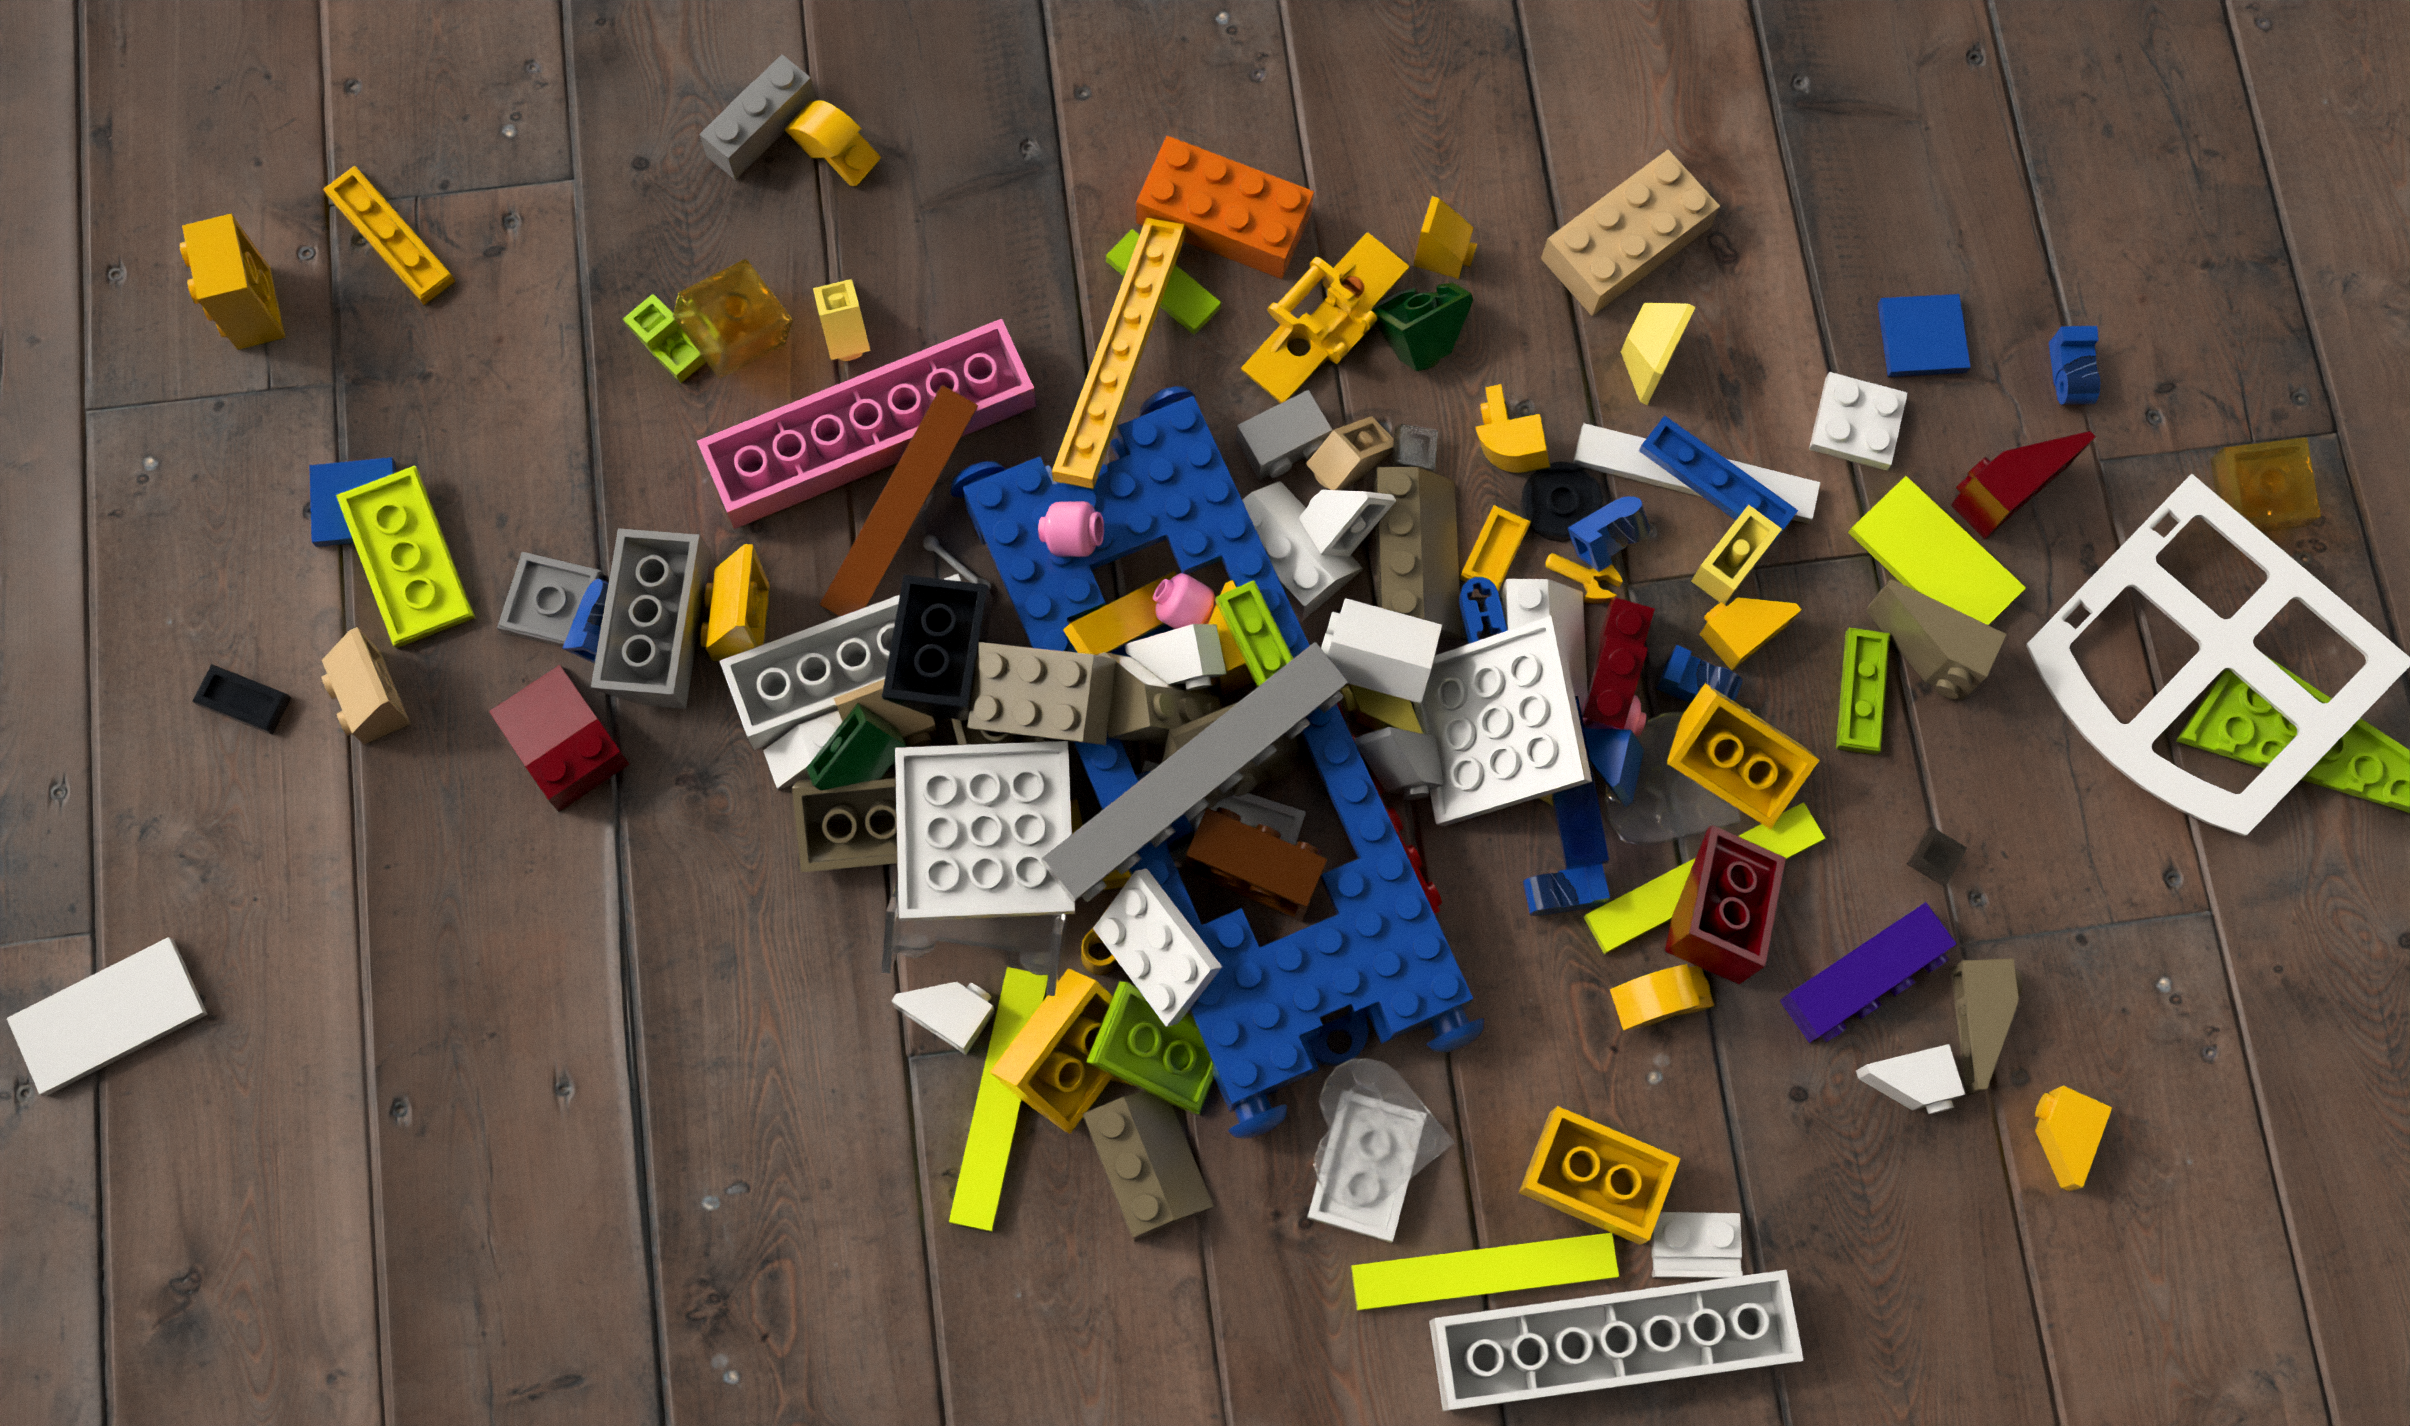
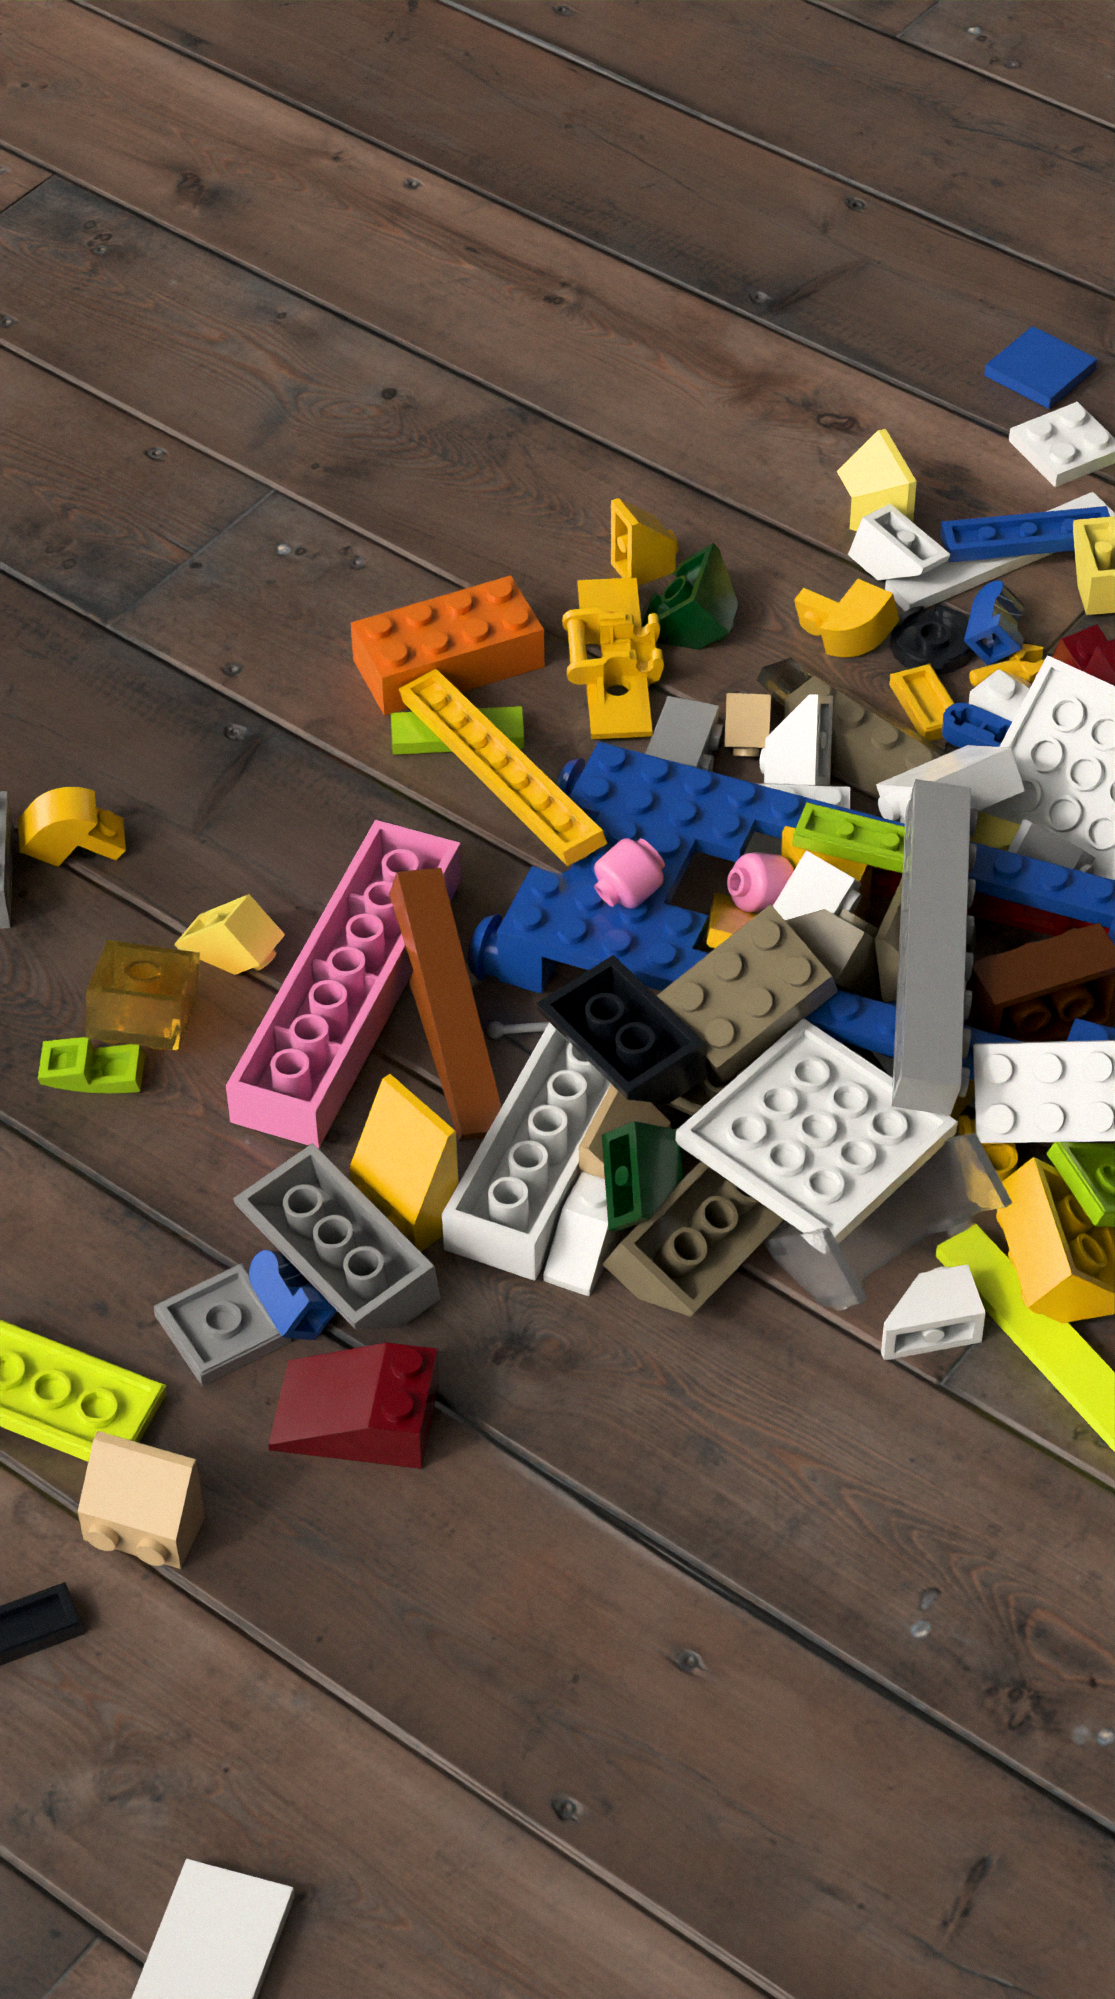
camera: 40 degrees left, 25 degrees down
tan brick [1541,149,1720,316] -> none
none -> white slope [848,504,950,580]

